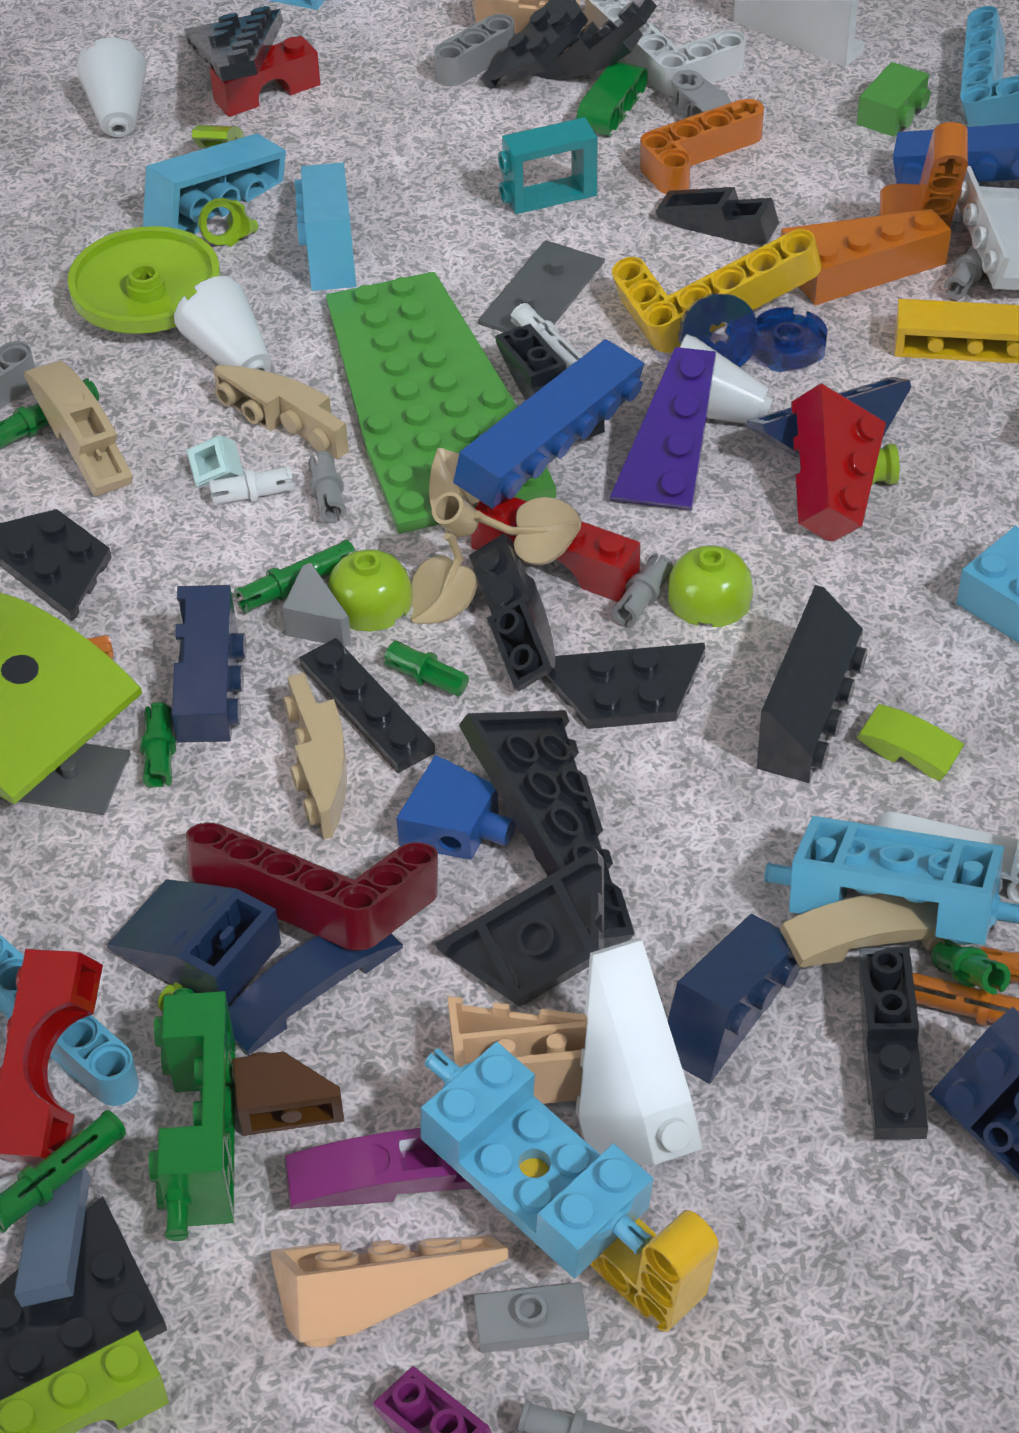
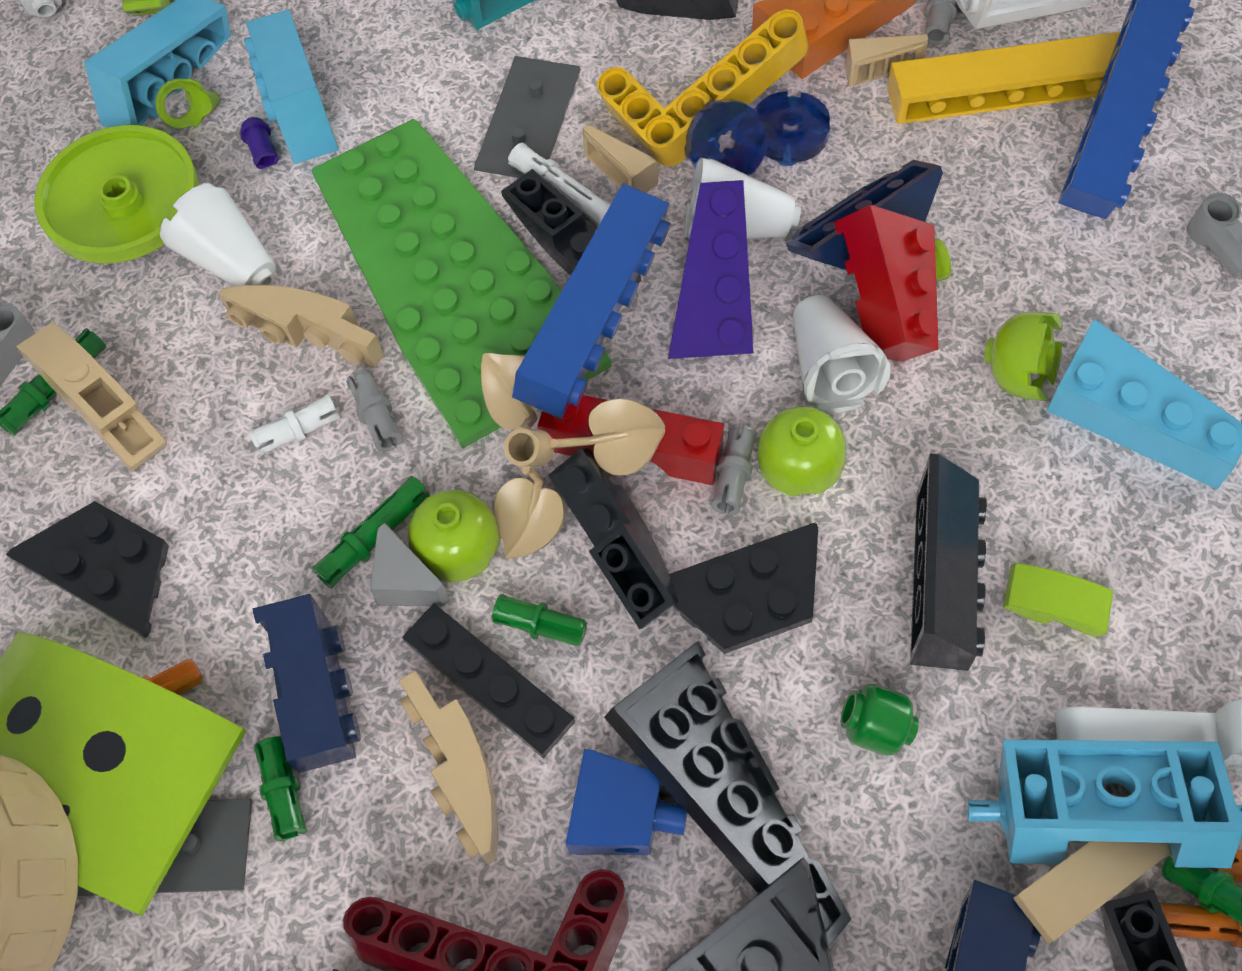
camera: 10 degrees left, 15 degrees up
light aqua slope [186,435,244,487] -> none
none -> dark purple pin [239,117,279,169]
none -> tan slope [582,125,658,193]
none -> white cone [793,295,891,413]
none -> green head [840,684,919,756]
none -> tan slope [845,34,928,87]
none -> lime cylinder [984,311,1063,401]

